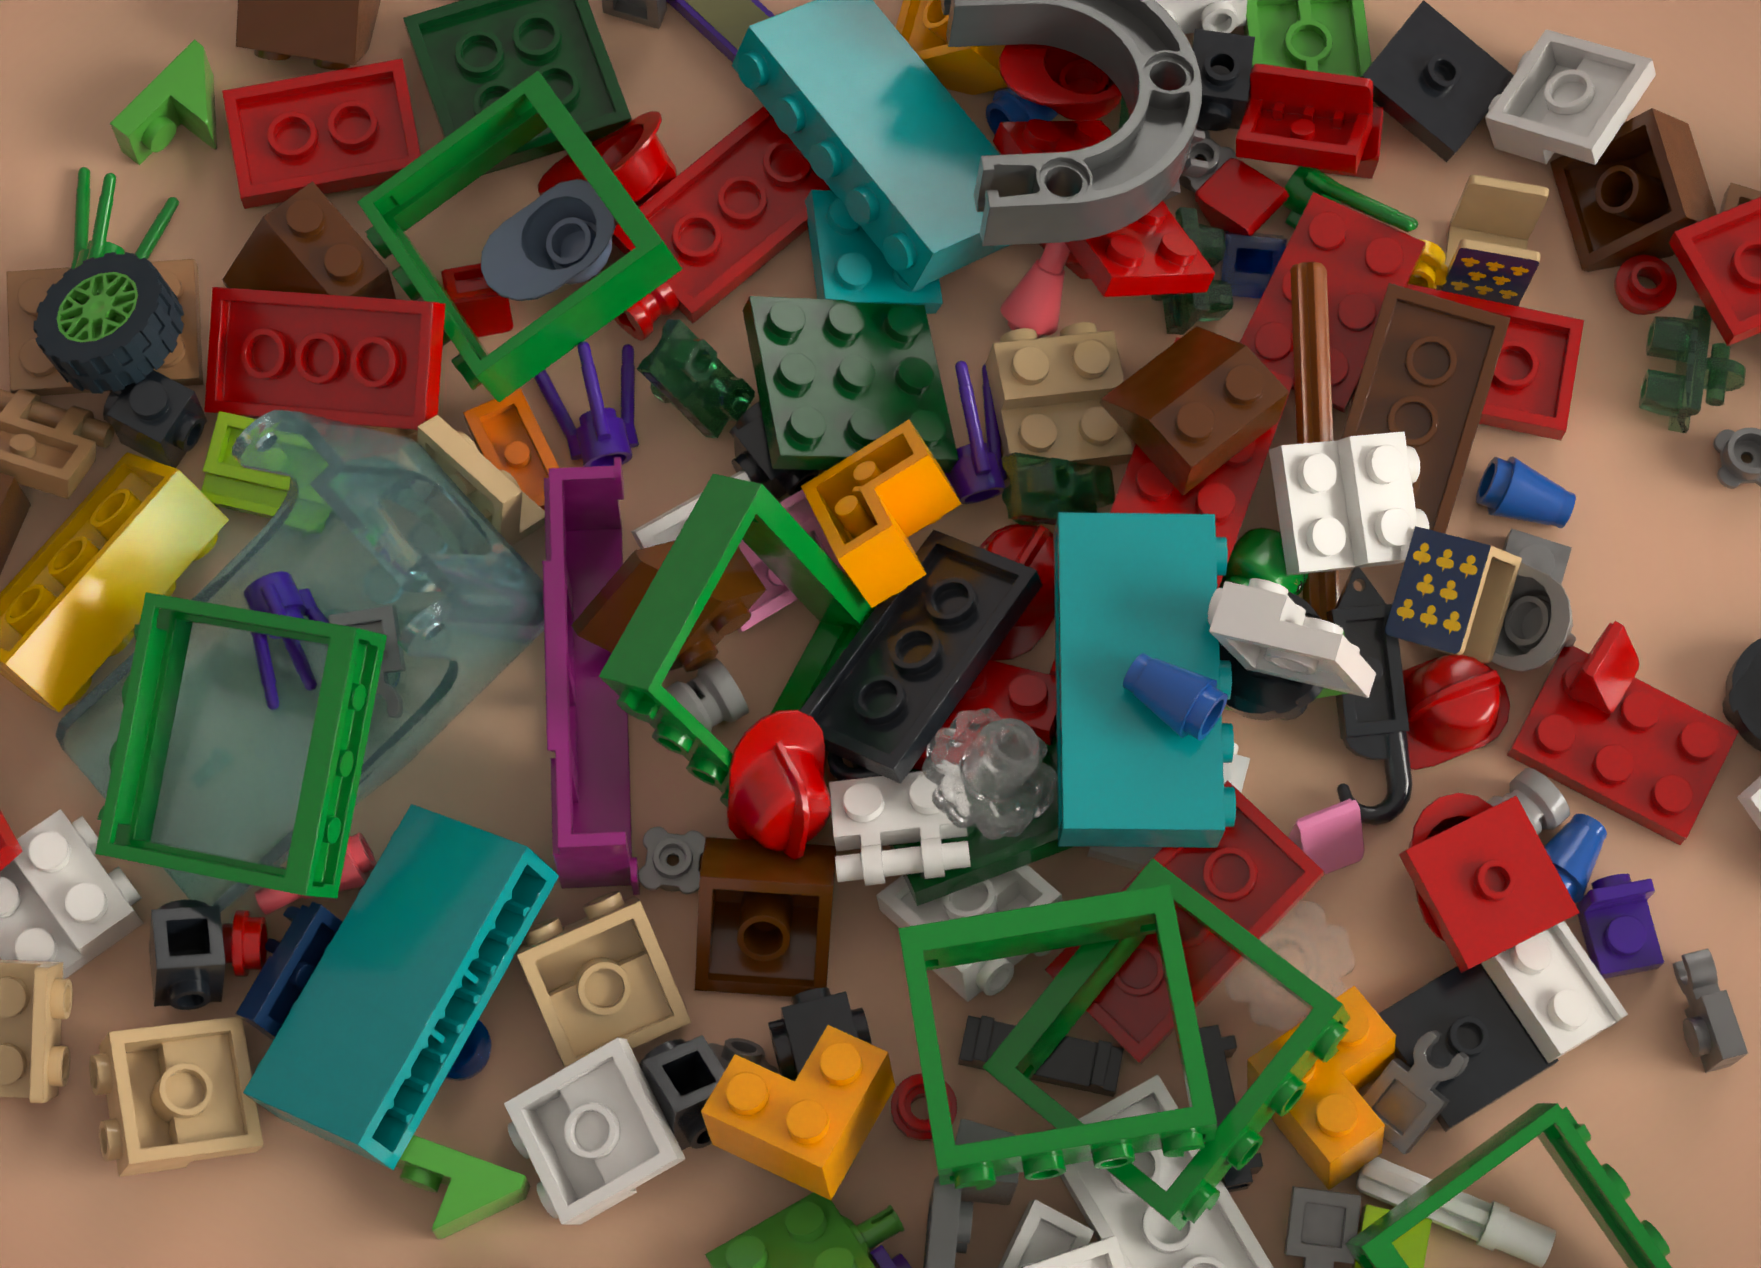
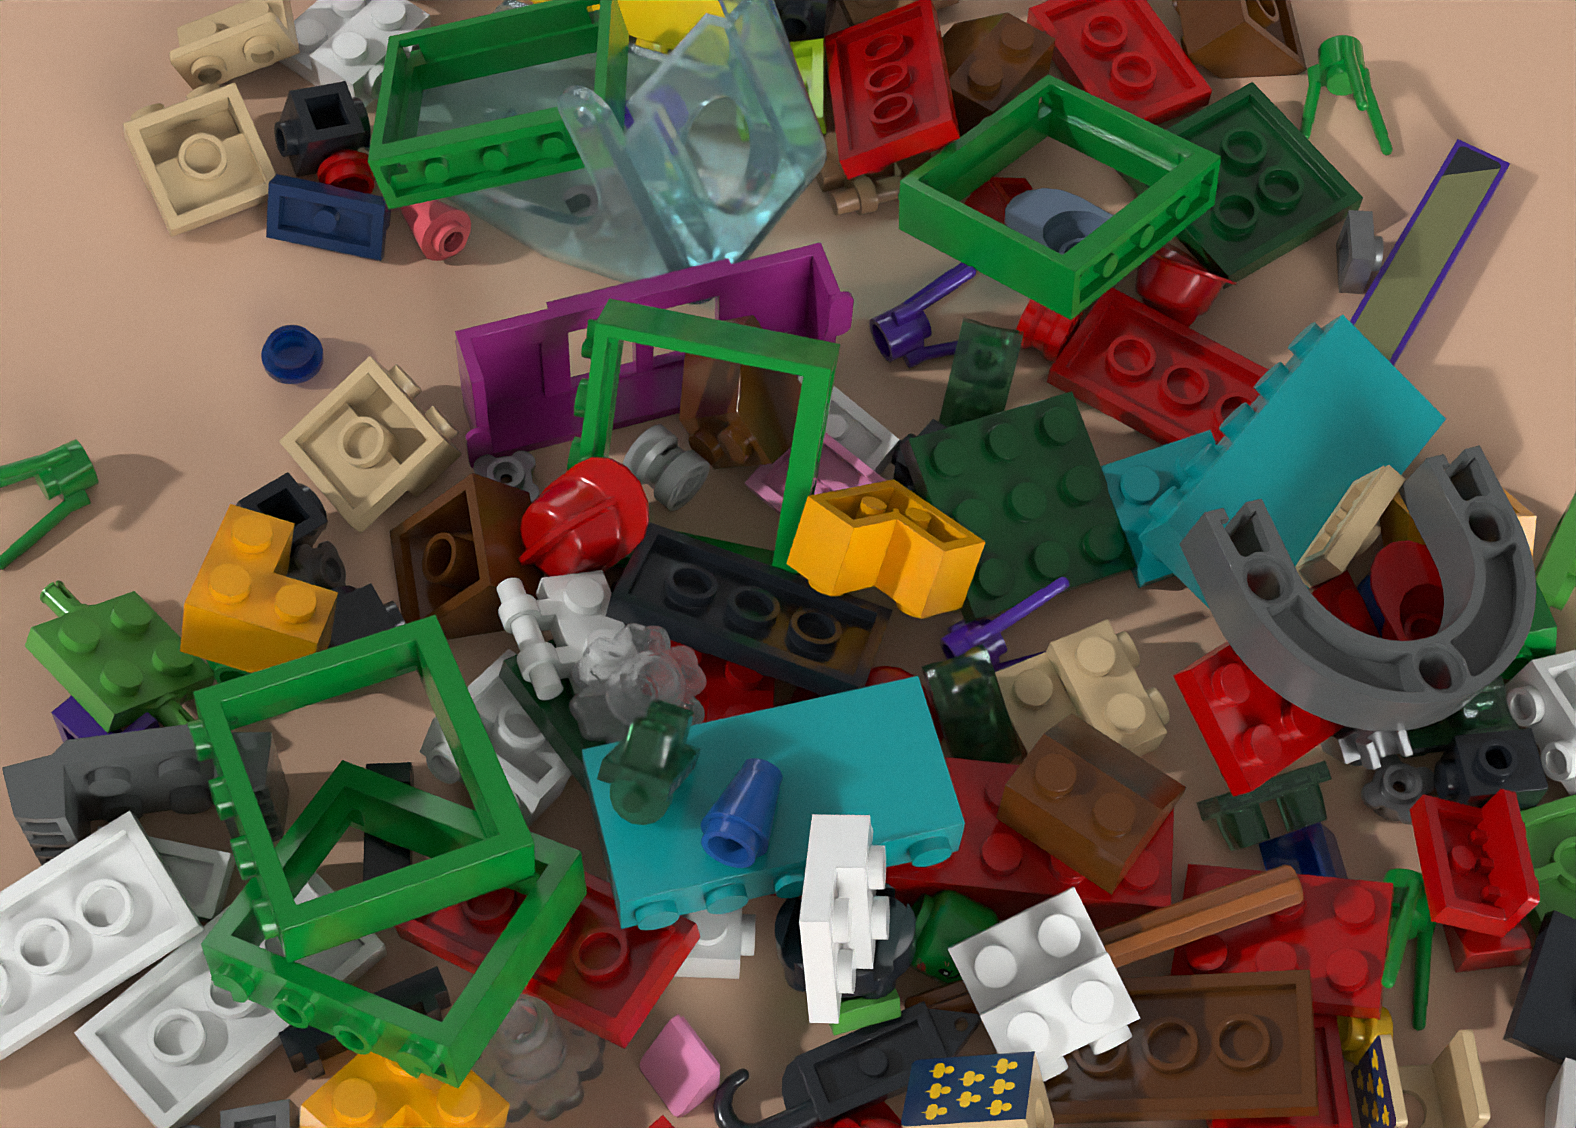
camera: 75 degrees right, 10 degrees down
teal brick [243,804,559,1170] -> none
bright green slope [396,1135,530,1239] -> none
tan bracket [416,415,545,554] -> none
orange plate [463,388,559,511] -> none
white plate [504,1037,686,1225] -> none
red plate [890,1073,957,1141] -> none
coral cone [1000,242,1070,338] -> none
red slope [1194,158,1289,236] -> none
none -> clear green hips [597,699,701,825]
none -> tan plate [1295,465,1406,588]

